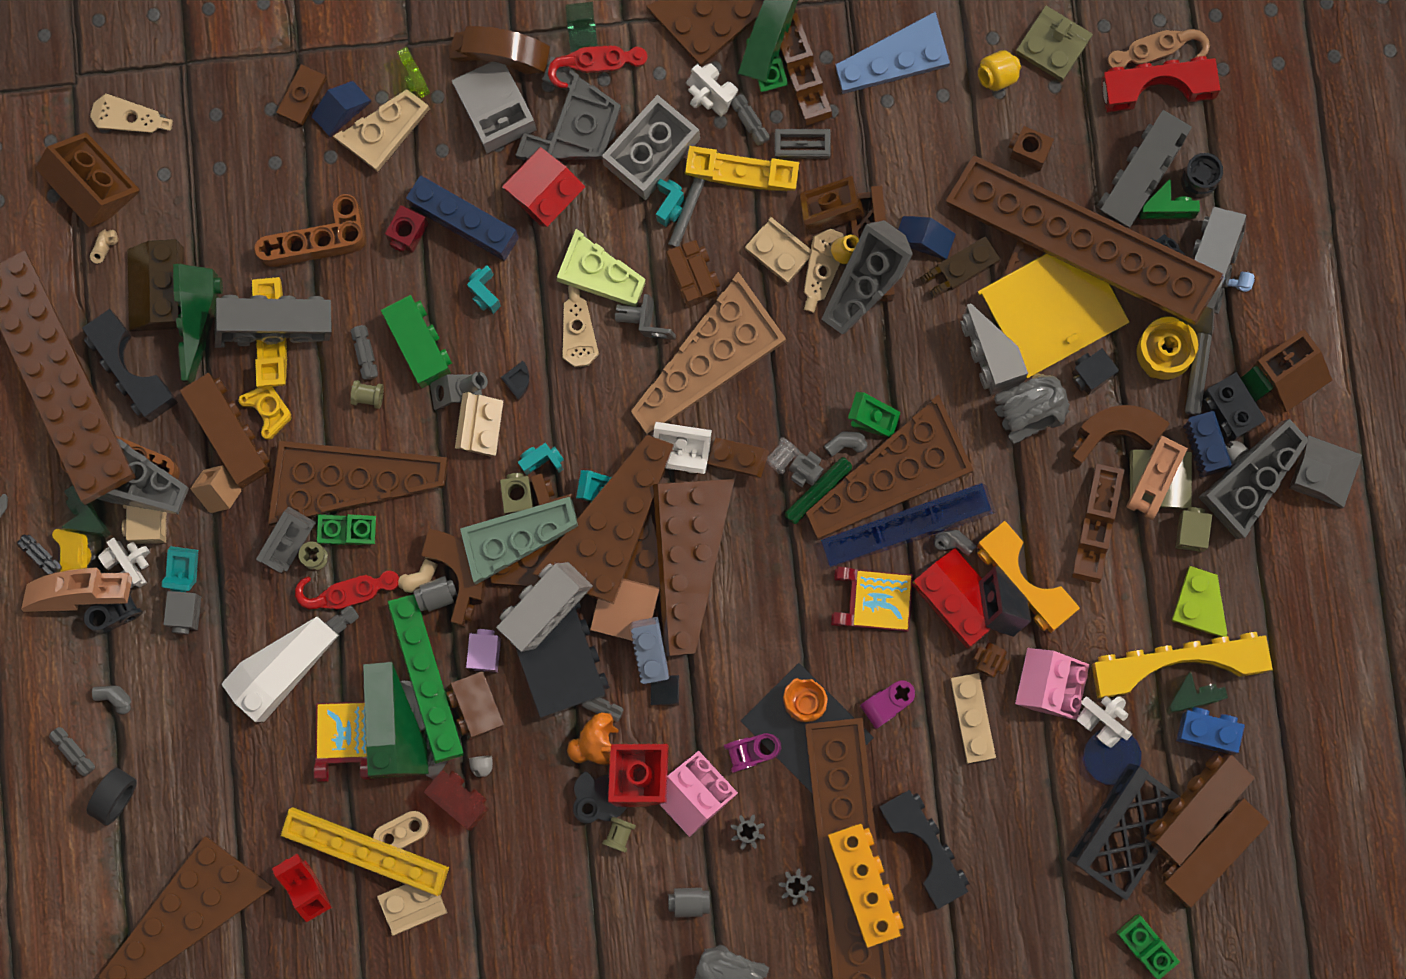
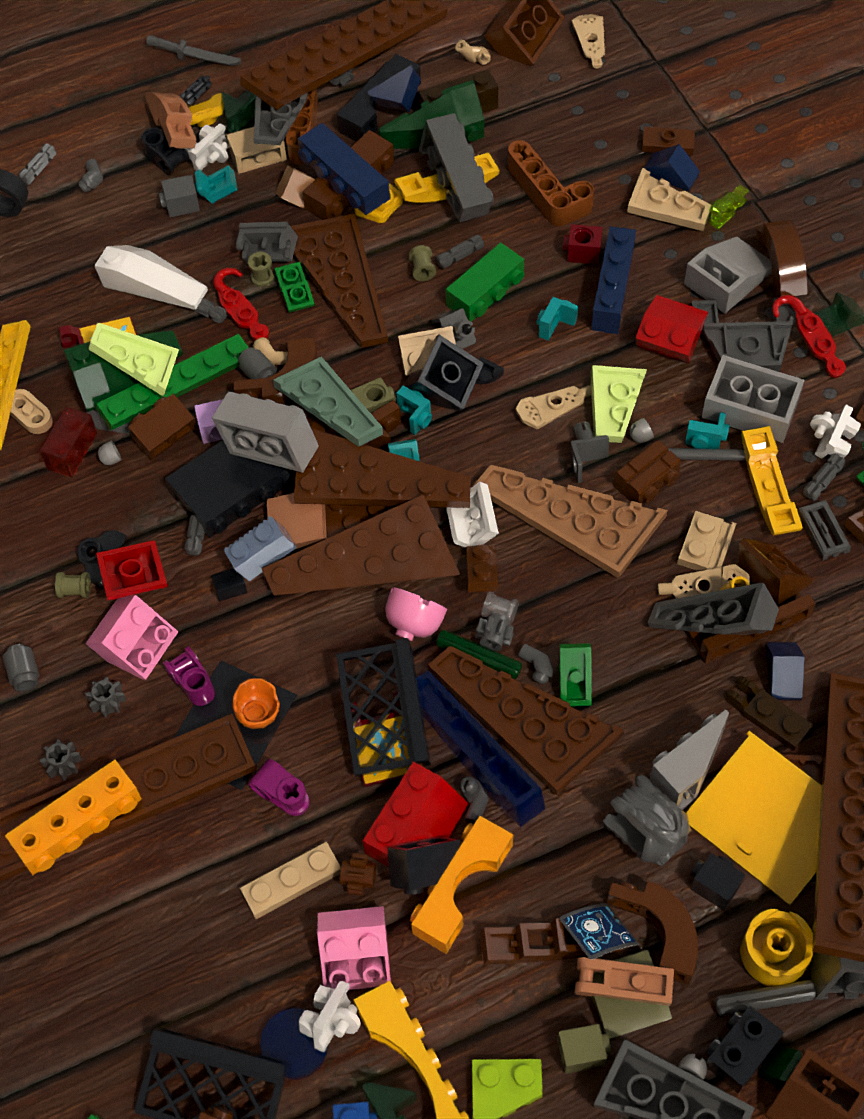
camera: 65 degrees right, 20 degrees down
orange piece [567,712,619,764] -> none
black arch [878,790,970,910] -> none
dark blue brick [1183,411,1232,477] -> none
none -> yellowish green wing [89,323,179,397]
none -> dark blue brick [298,123,390,215]
none -> black fence [336,638,431,777]
none -> dark blue slope [367,65,421,113]
none -> bright pink cylinder [385,587,447,641]
none -> black slope [404,334,484,411]
none -> sticker [559,903,639,960]
none -> light grey hinge [630,418,654,443]

